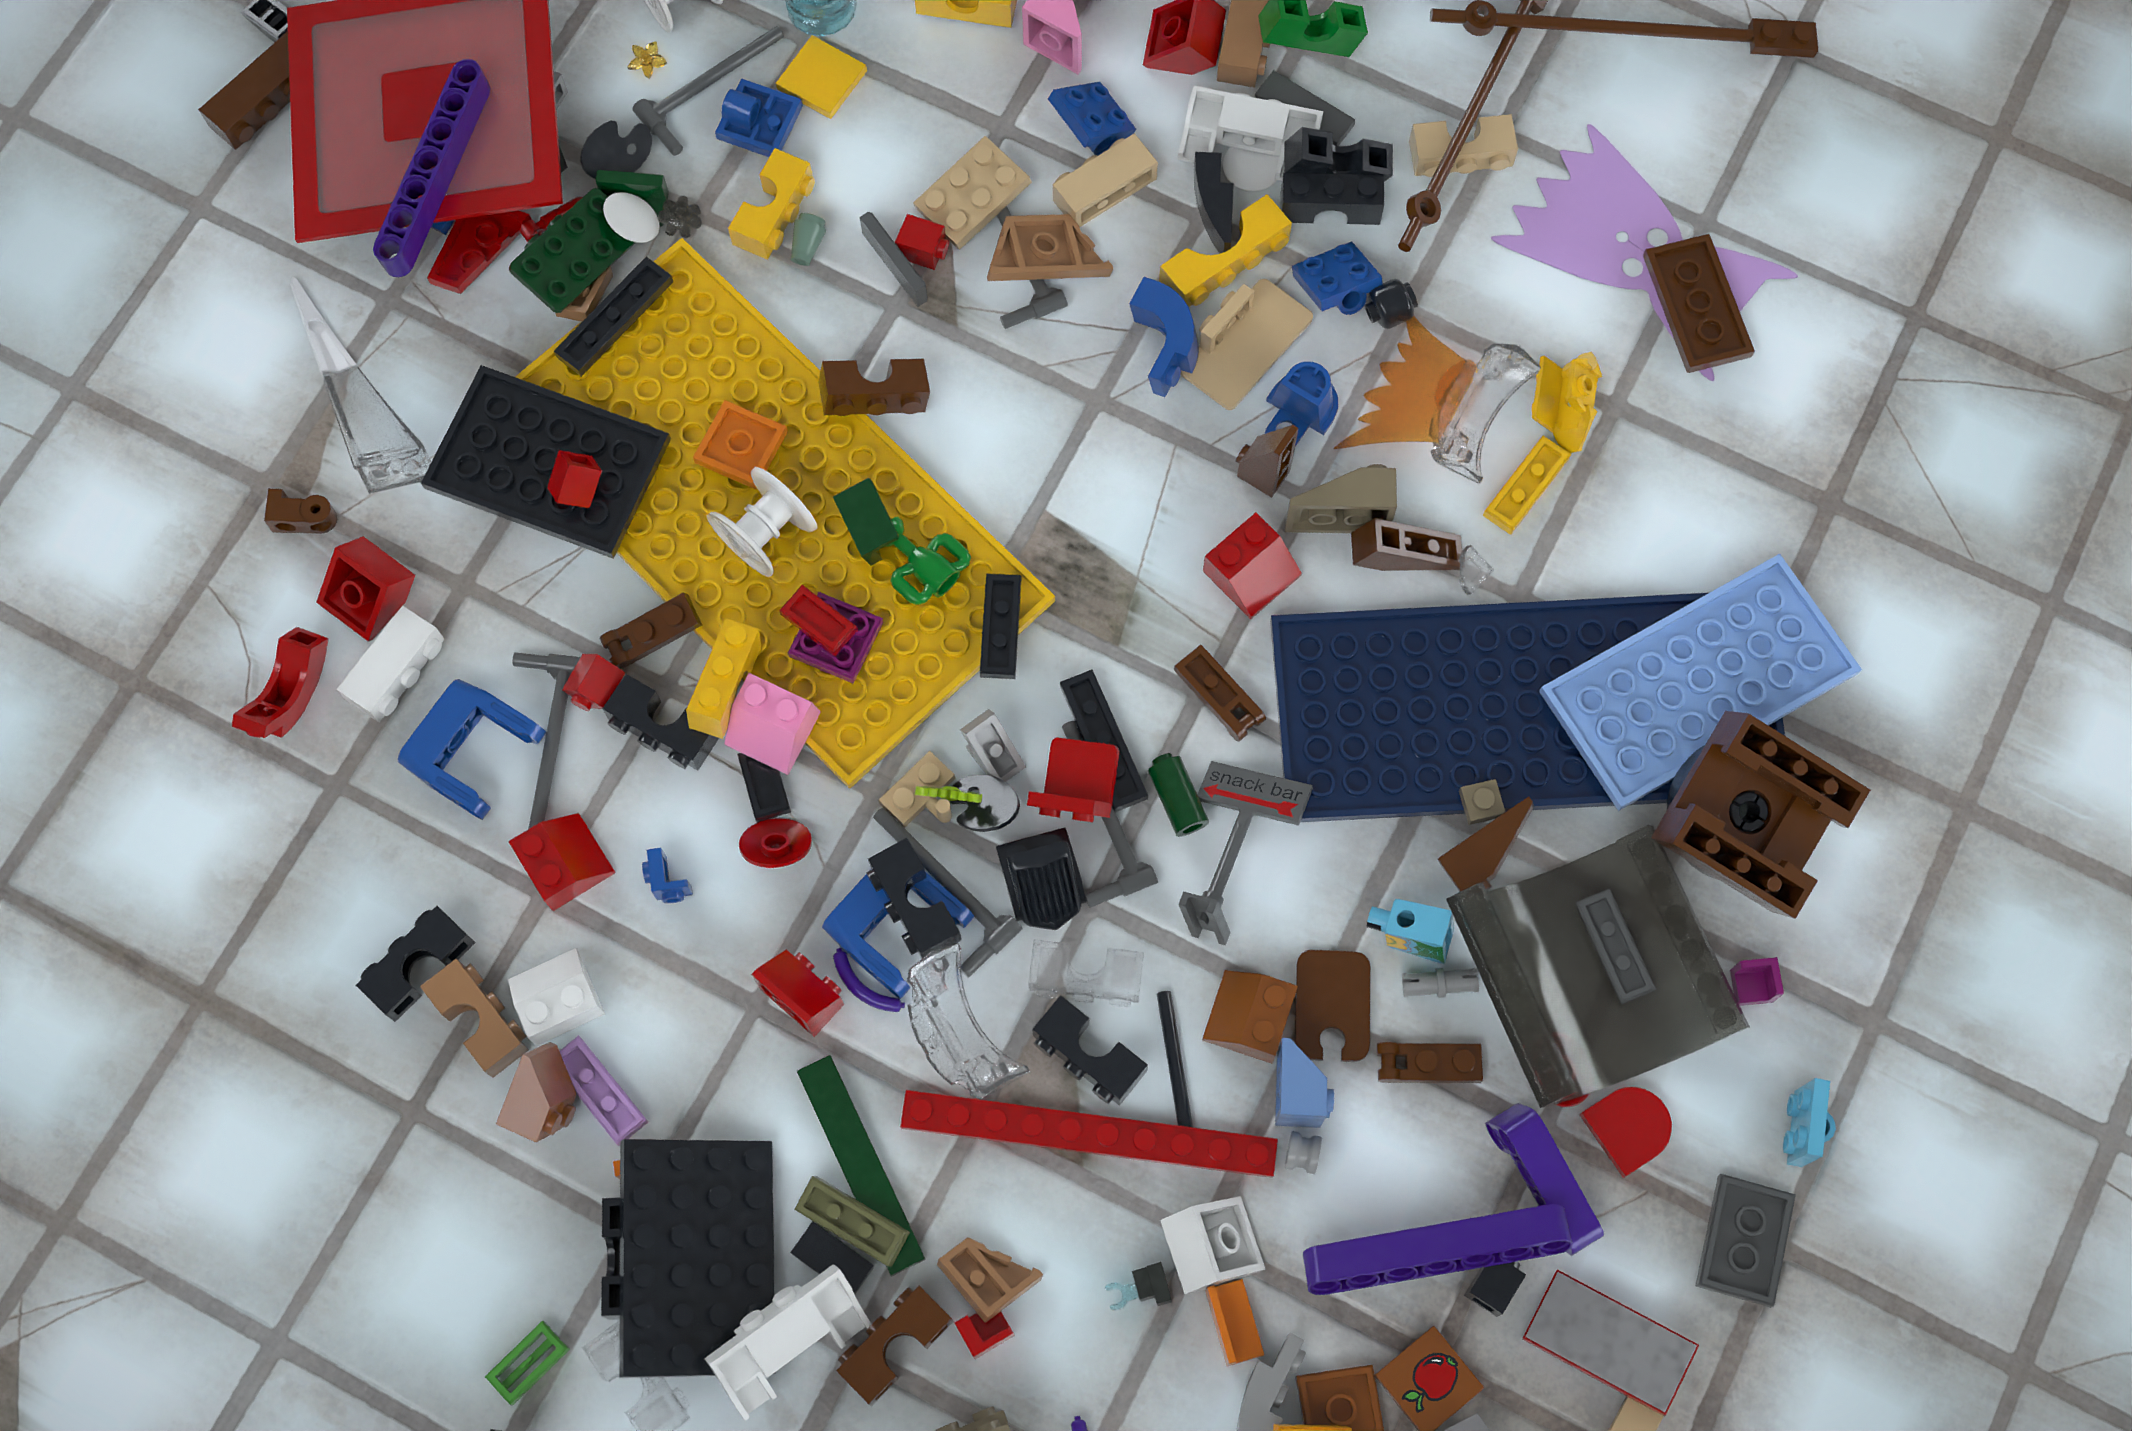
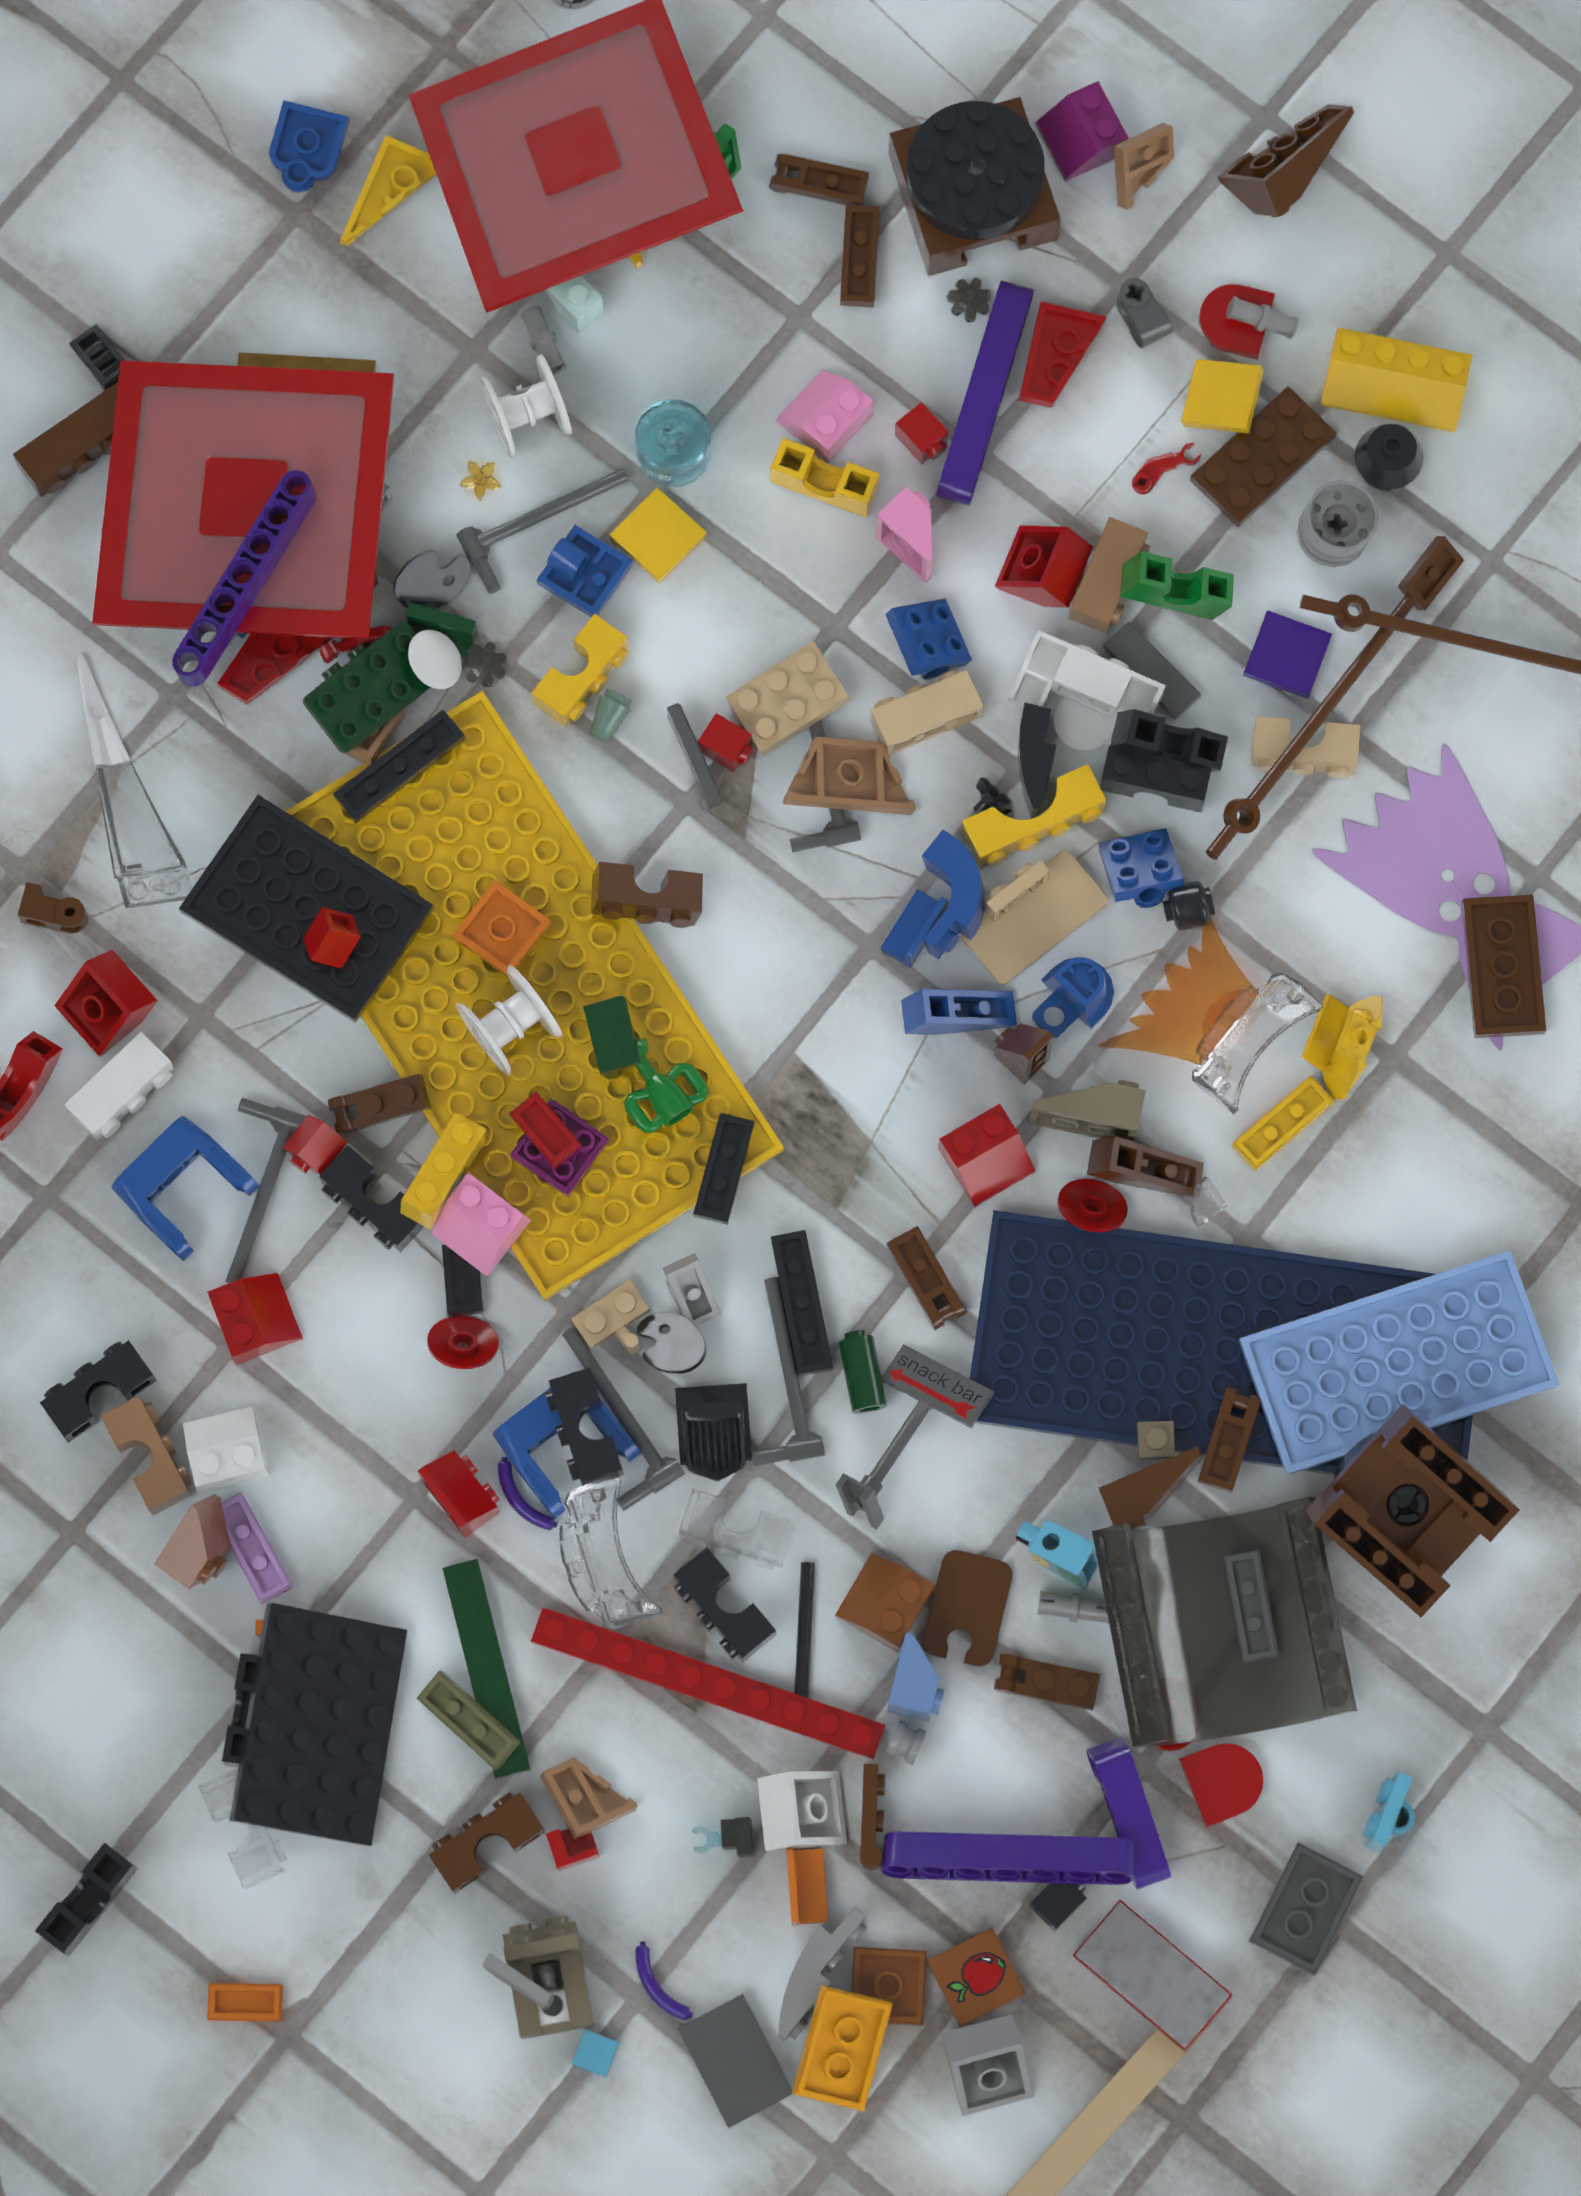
camera: 10 degrees right, 5 degrees up
bright green tile [485,1321,570,1406] -> none
blue bracket [642,847,693,903] -> none
white bracket [704,1264,871,1420] -> none
black tile [790,1221,875,1294] -> none
lime animal [915,786,982,803] -> none
red bracket [1027,737,1119,823] -> none
magenta panel [1730,957,1784,1006] -> none
none -> reddish brown plate [860,1764,885,1870]
none -> blue panel [881,889,948,968]
none -> blue slope [901,989,1017,1035]
none -> black plant [973,777,1012,815]
none -> red dish [1057,1179,1128,1232]
none -> reddish brown plate [1197,1387,1261,1493]
none -> dark purple tile [1243,610,1332,699]

